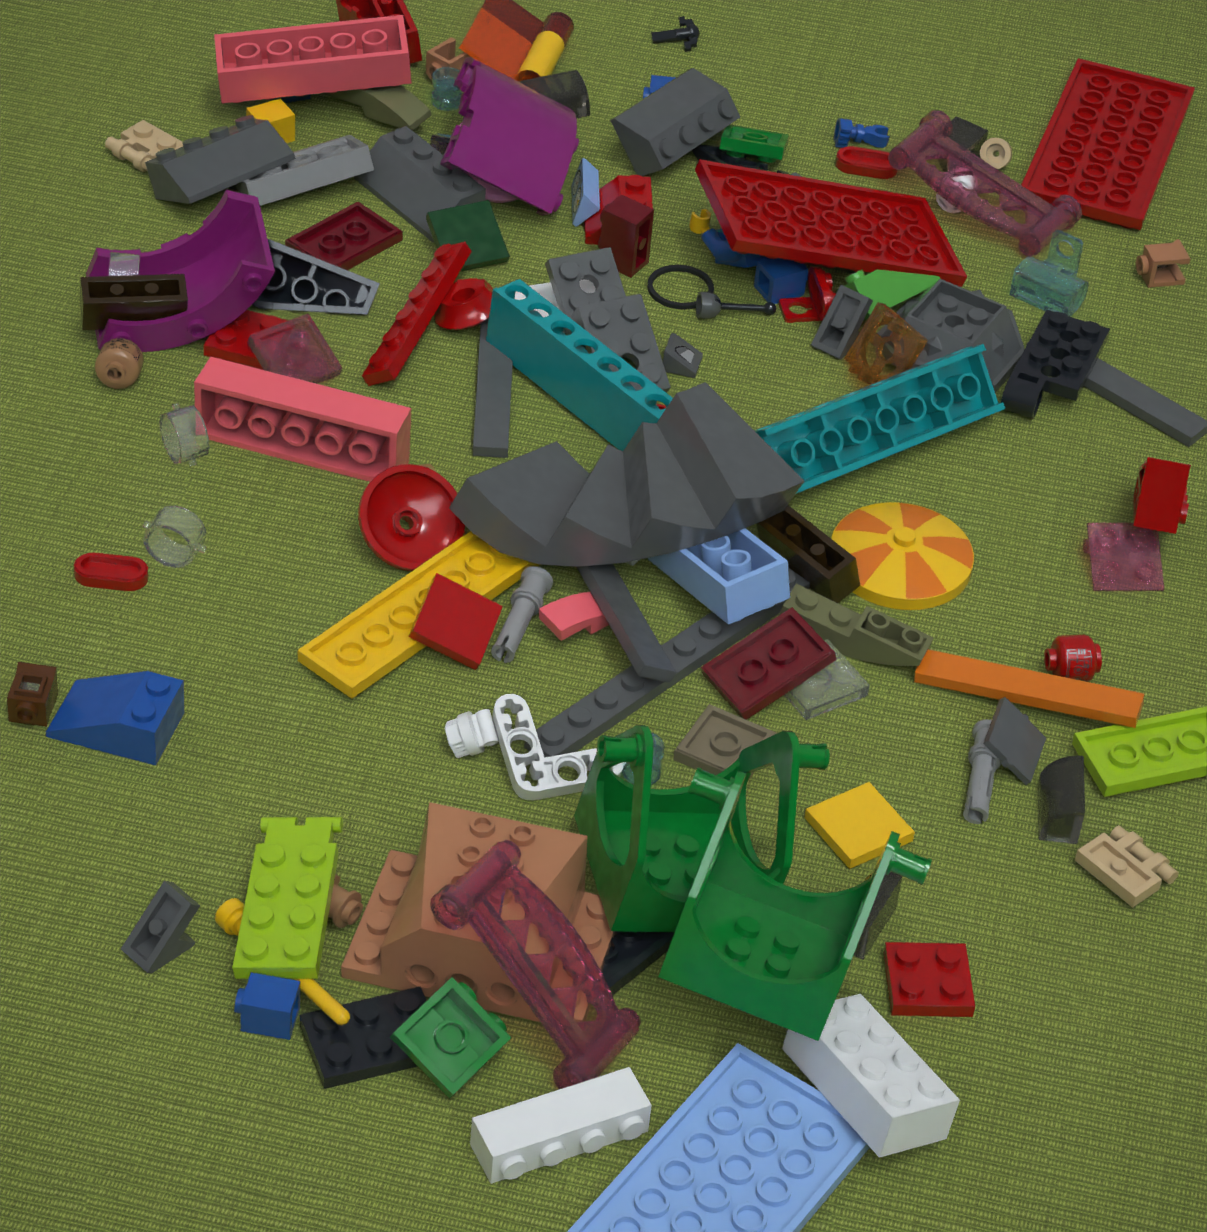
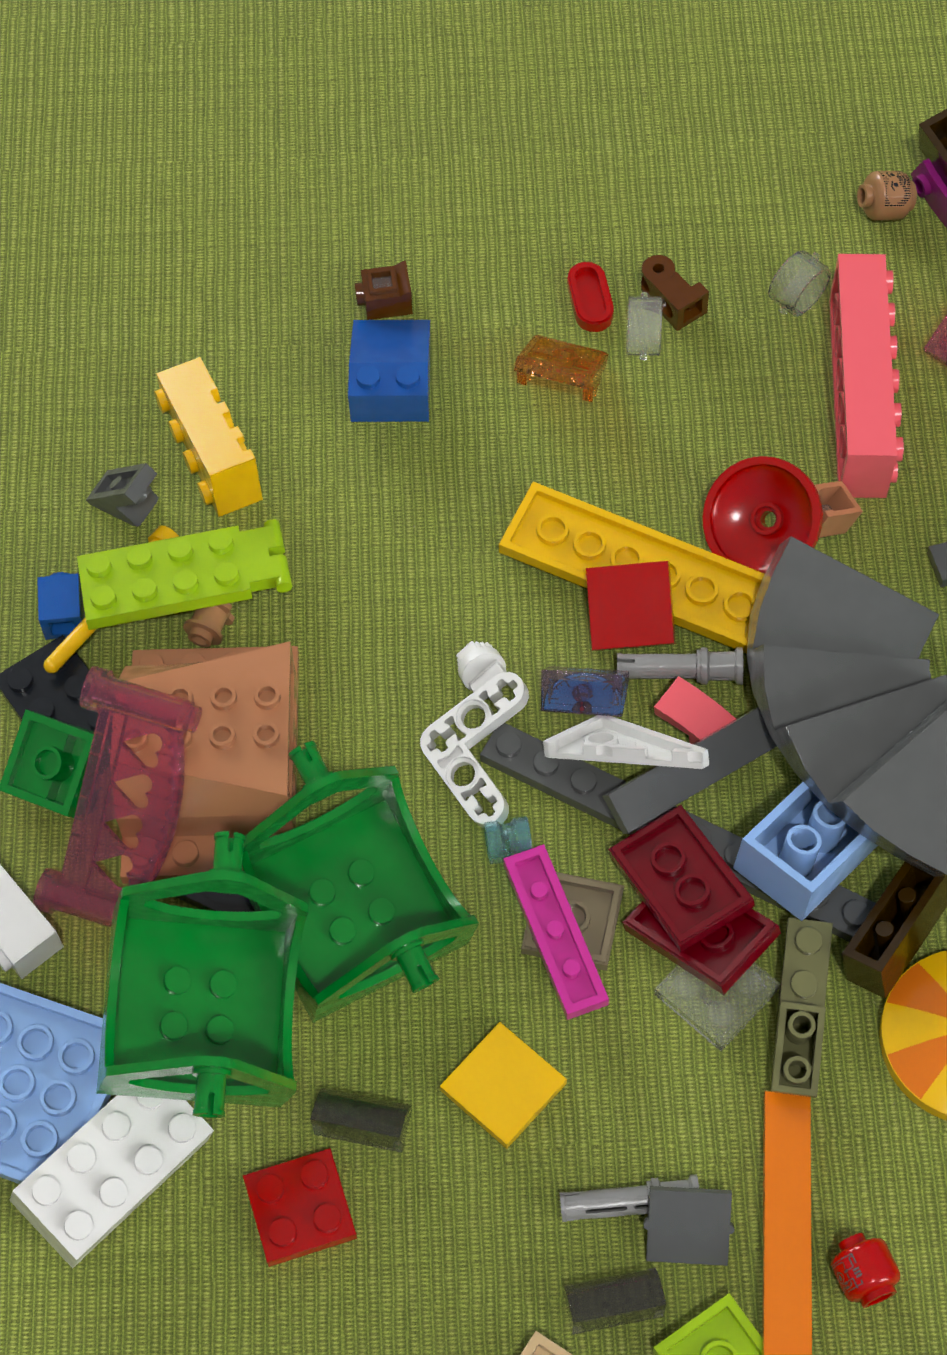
camera: 80 degrees right, 20 degrees up
none -> yellow wedge [154,357,263,517]
none -> dark pink plate [503,844,609,1020]
none -> clear orange piece [514,335,609,402]
none -> slope [541,666,629,717]
none -> white wing [543,714,709,769]
none -> dark red tile [608,805,755,952]
none -> reddish brown leg [641,255,709,331]

